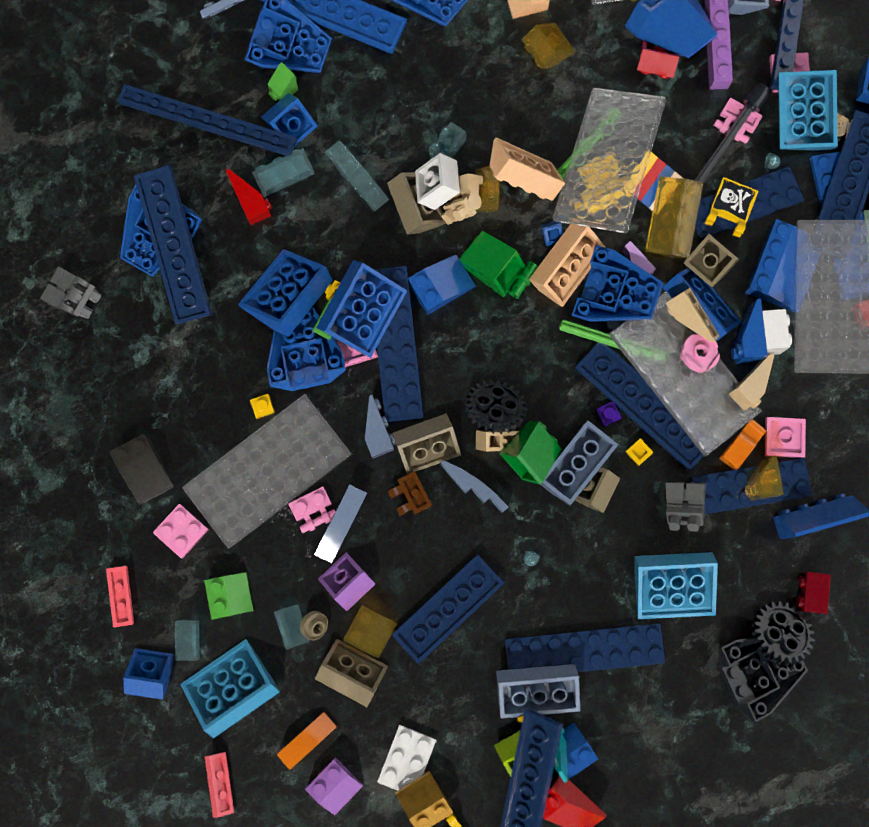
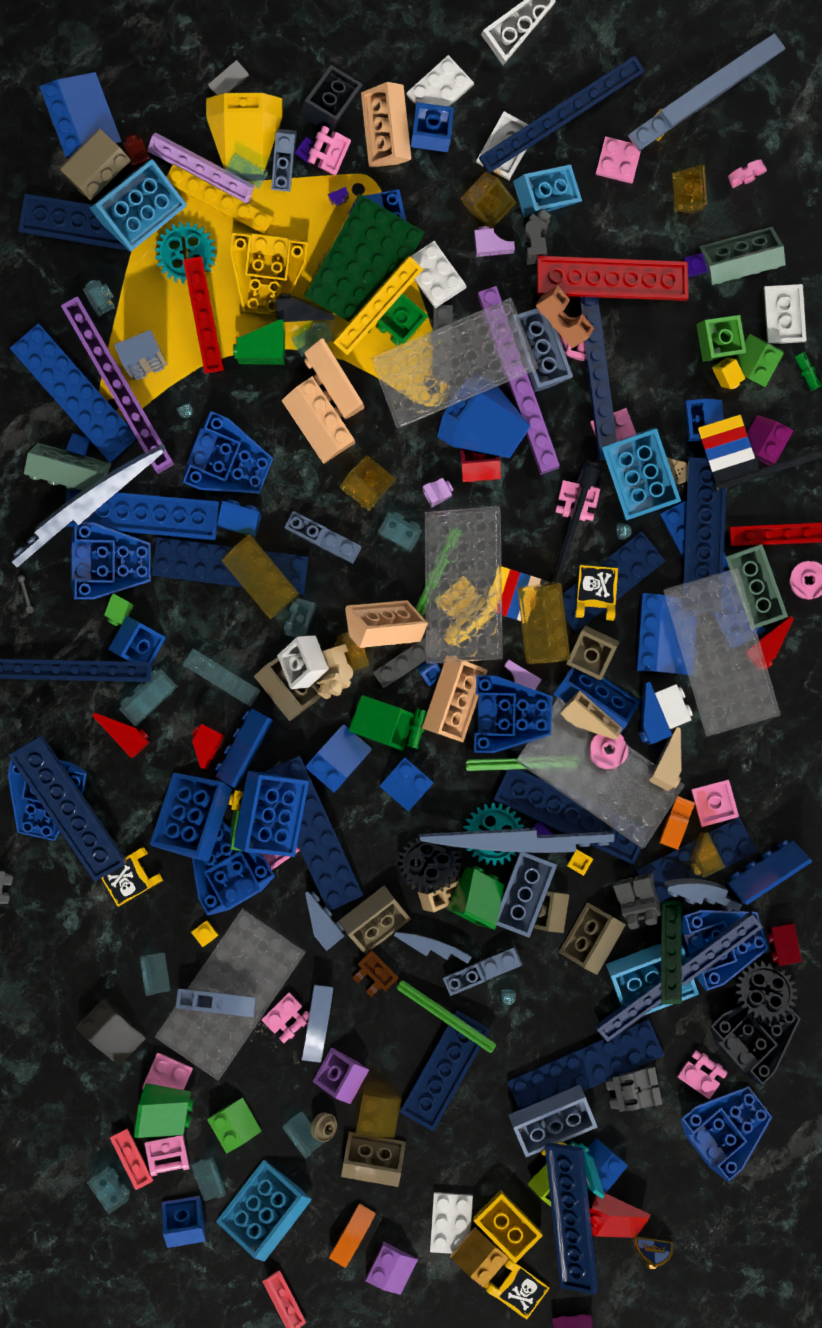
camera: 15 degrees left, 5 degrees up
none -> dark grey hinge [17,575,34,614]
none -> clear light blue brick [87,1166,130,1214]
none -> flag [101,847,163,907]
none -> green slope [134,1083,194,1138]
none -> clear light blue panel [140,953,170,996]
none -> bright pink plate [145,1135,190,1176]
none -> dark blue plate [152,537,309,595]
none -> sand blue slope [176,989,256,1017]
none -> red slope [191,724,225,769]
none -> blue slope [215,709,273,788]
none -> blue slope [217,499,262,538]
none -> clear yellow slope [222,534,300,620]
none -> sand blue slope [284,511,362,564]
none -> dark grey plate [373,630,447,689]
none -> clear light blue brick [378,512,422,552]
none -> blue slope [380,758,433,812]
none -> bright green axle [397,981,496,1053]
none -> sand blue slope [419,828,614,853]
none -> lavender arch [423,478,453,507]
none -> sand blue slope [443,947,523,996]
none -> teal gear [463,803,524,866]
none -> yellow brick [473,1190,543,1263]
none -> dark tan slope [559,902,626,975]
none -> dark blue plate [595,911,763,1042]
none -> dark grey hips [605,1066,662,1112]
none -> dark green plate [661,900,682,1005]
none -> sand blue slope [663,878,742,912]
none -> bright pink plate [677,1050,728,1099]
none -> blue wedge [680,1086,772,1182]
none -> blue wedge [682,910,768,991]

